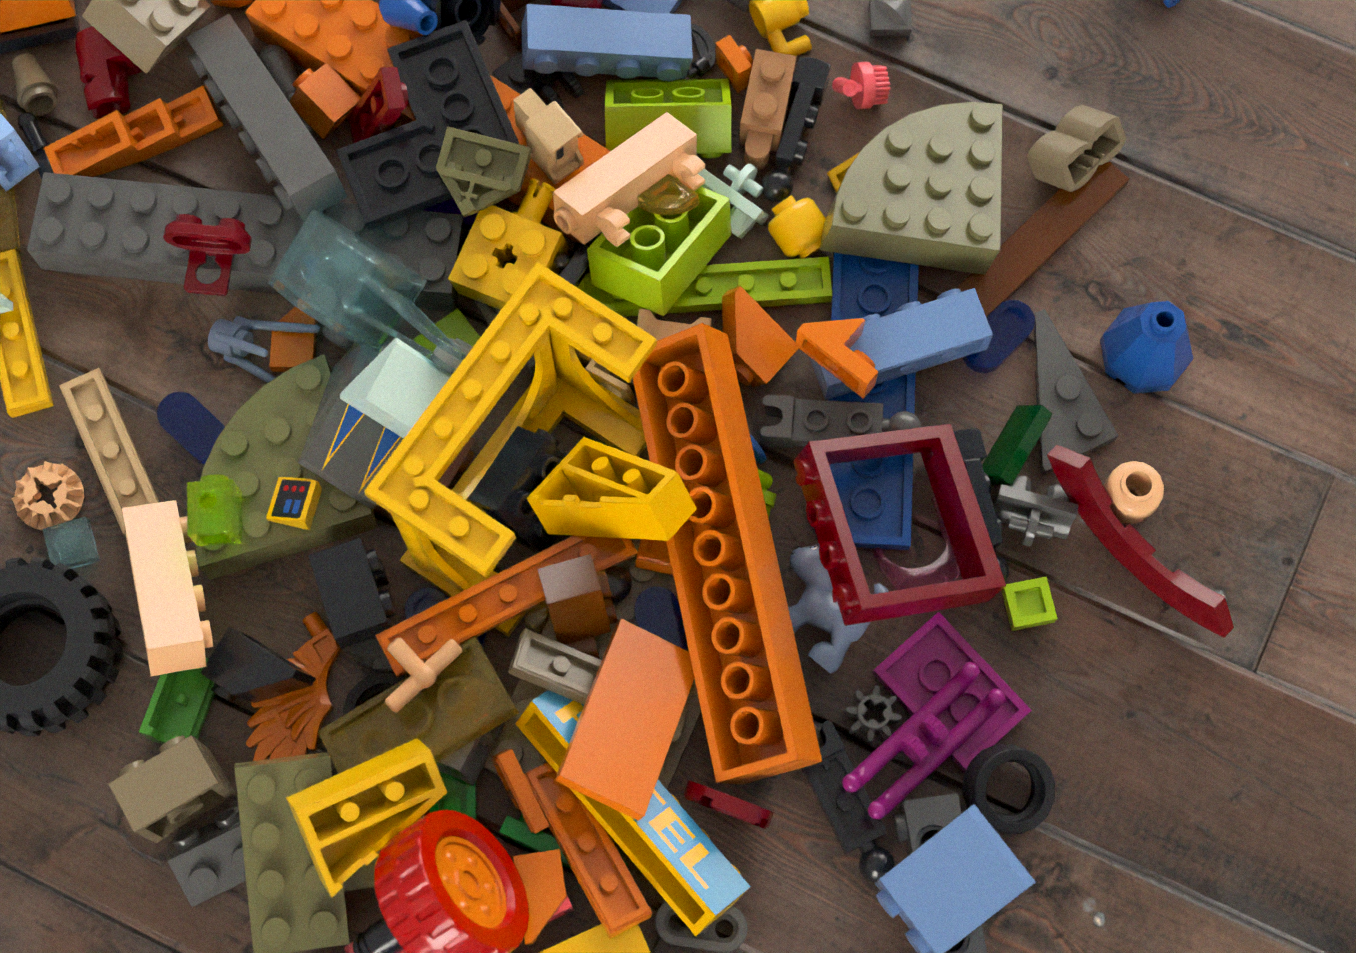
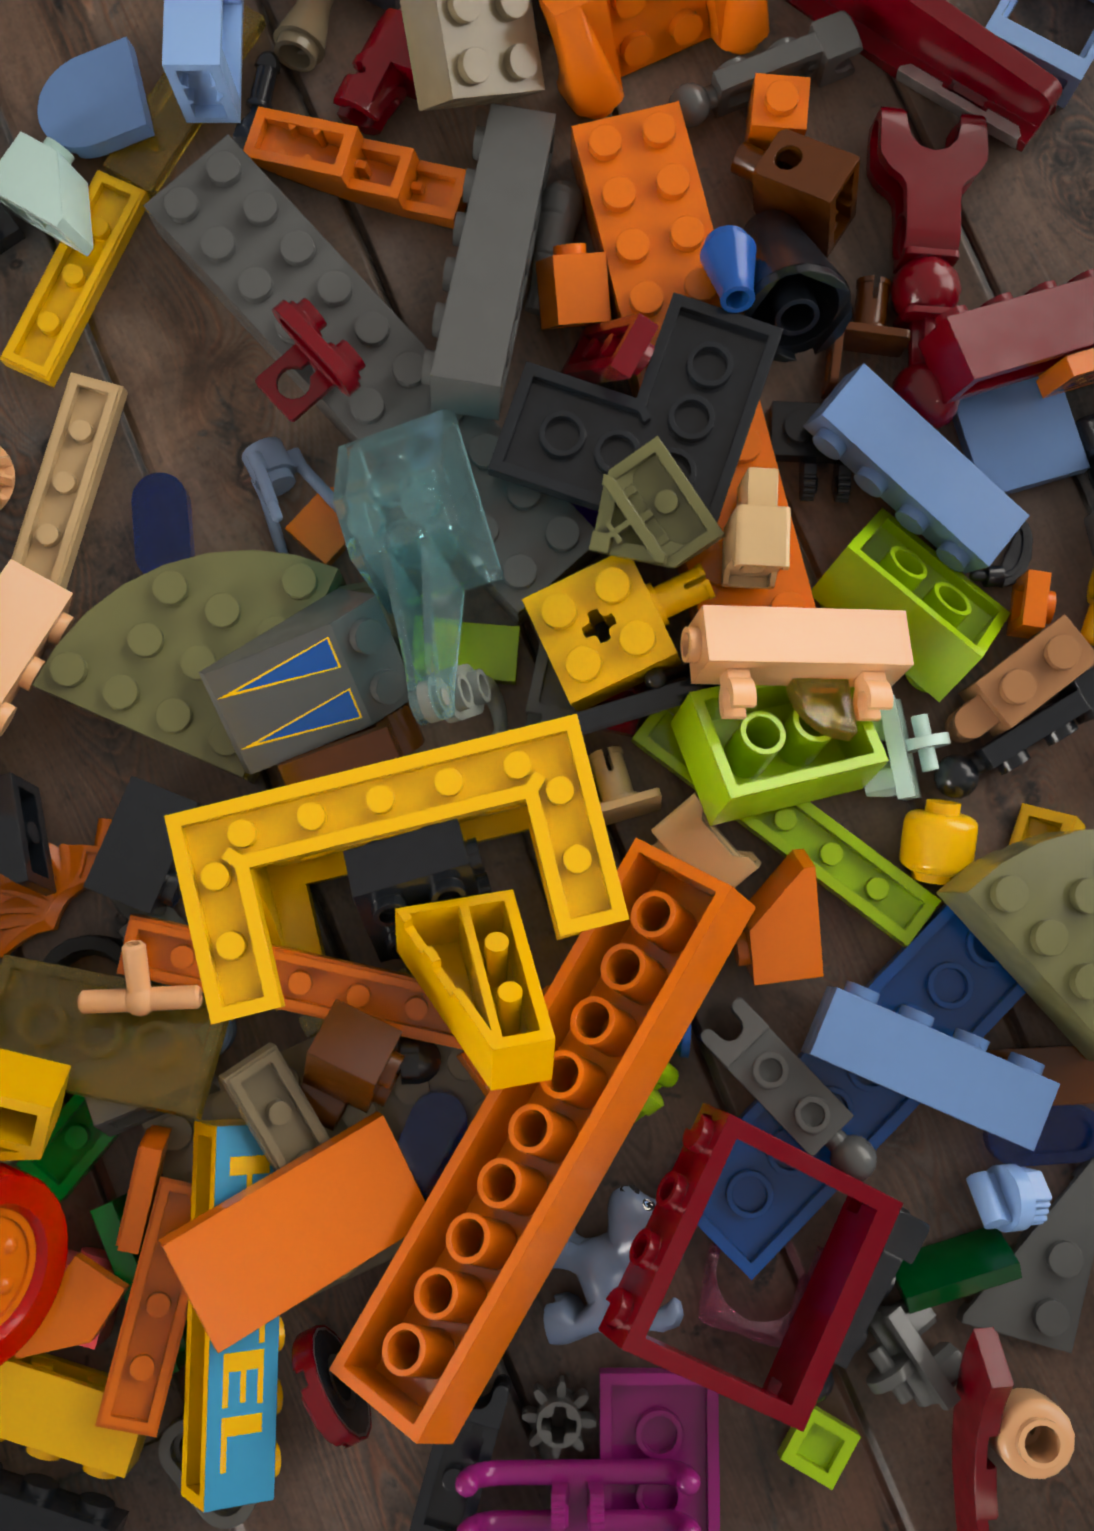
camera: 40 degrees right, 10 degrees up
clear neon green brick [187,474,242,546] -> none
slope [266,477,322,530] -> none
light aqua slope [340,338,452,438] -> none
orange slope [795,318,879,399] -> none
none -> light blue piece [966,1163,1052,1233]

